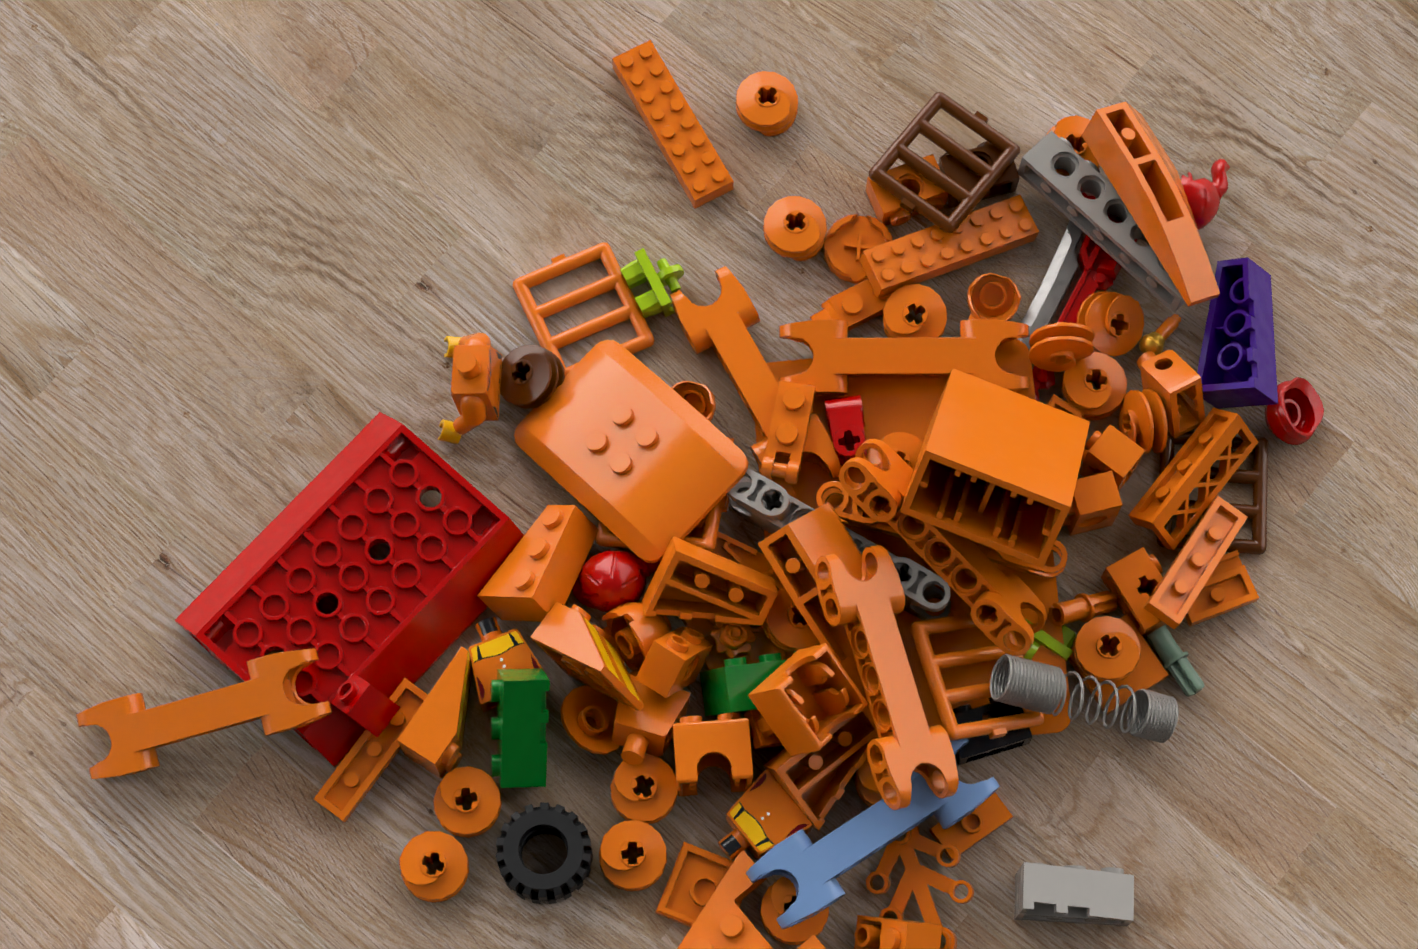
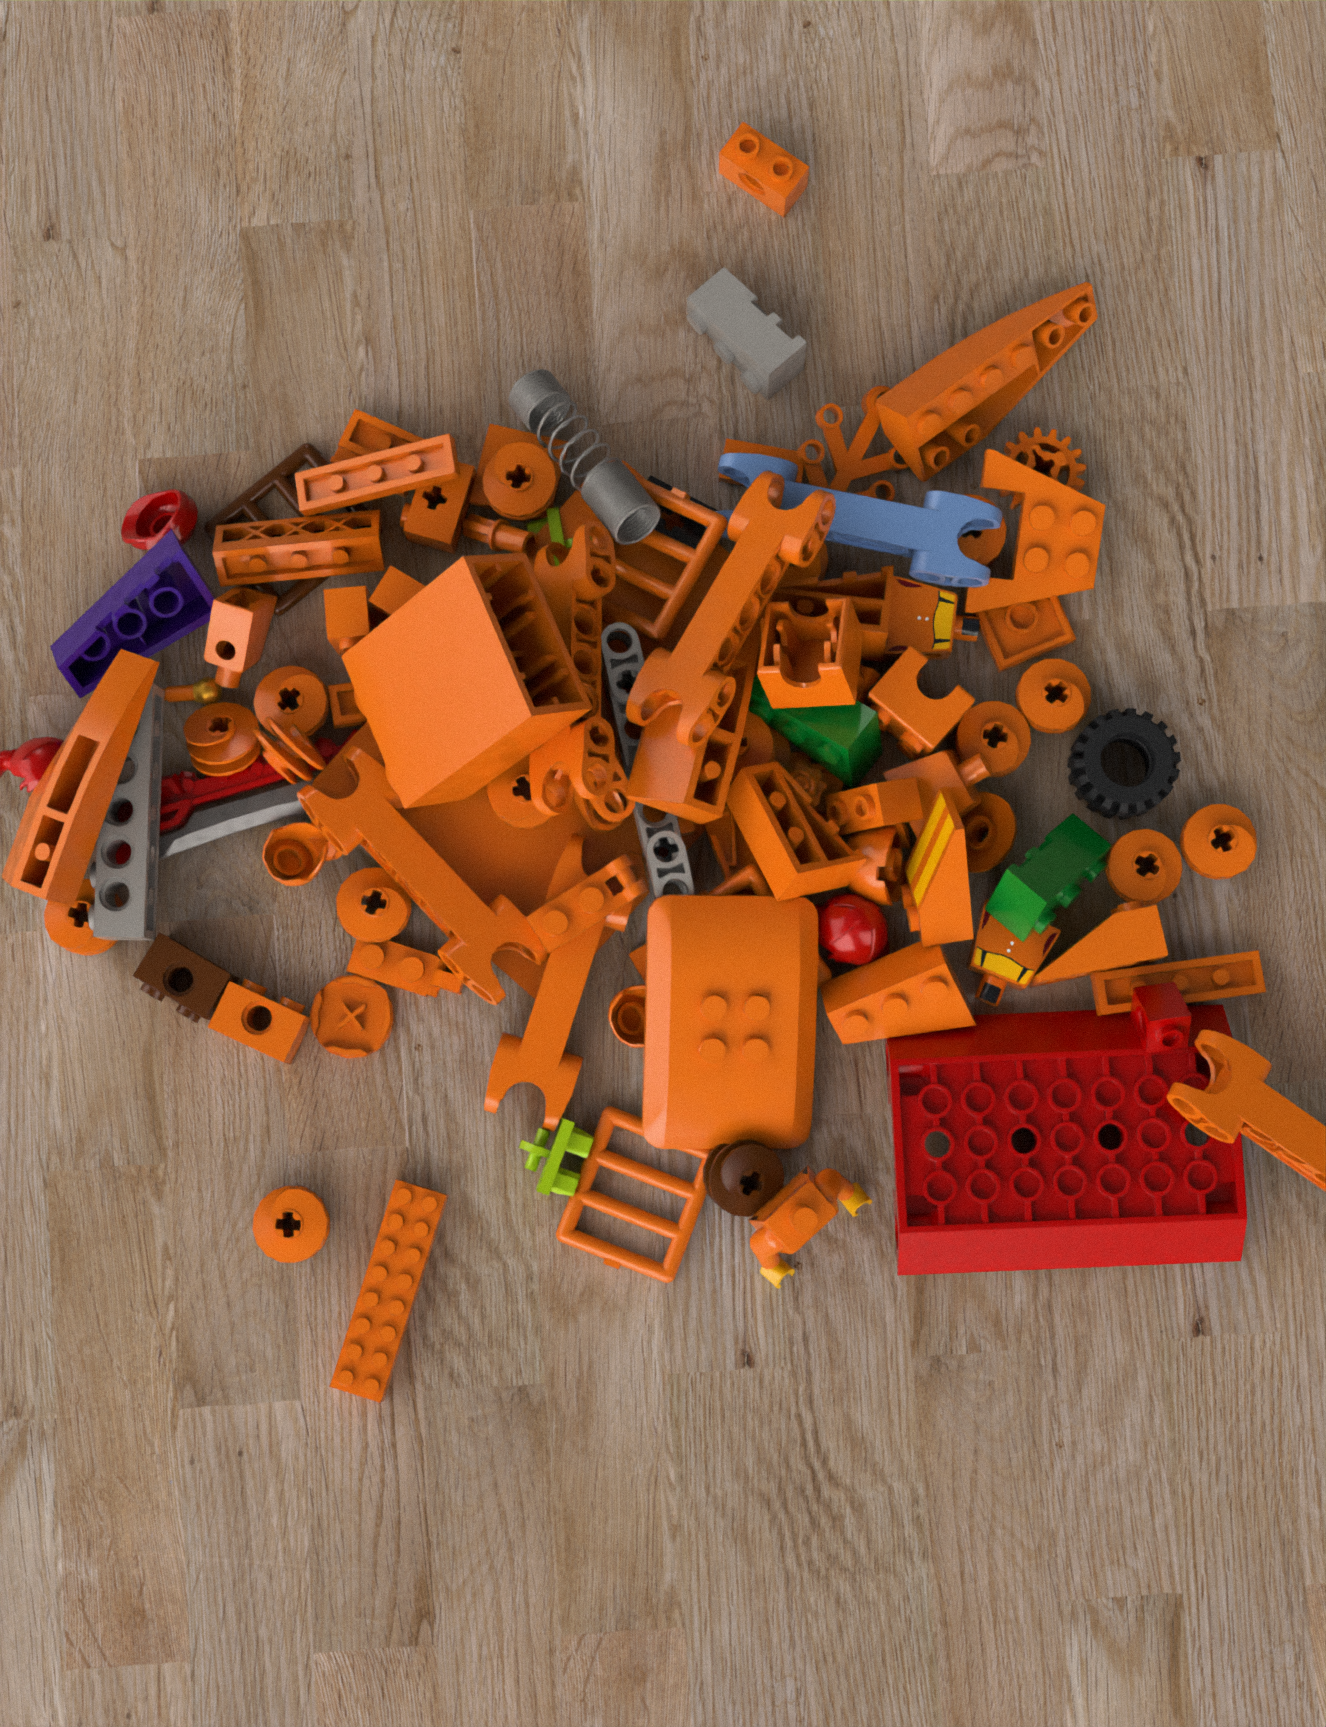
camera: 125 degrees left, 10 degrees up
orange piece [763,196,827,261] -> none
red piece [825,395,867,468] -> none
orange piece [859,194,1039,298] -> none
reddish brown bar [869,92,1020,234] -> none
orange piece [1119,389,1168,454] -> none
sand green axle [1146,625,1205,697] -> none

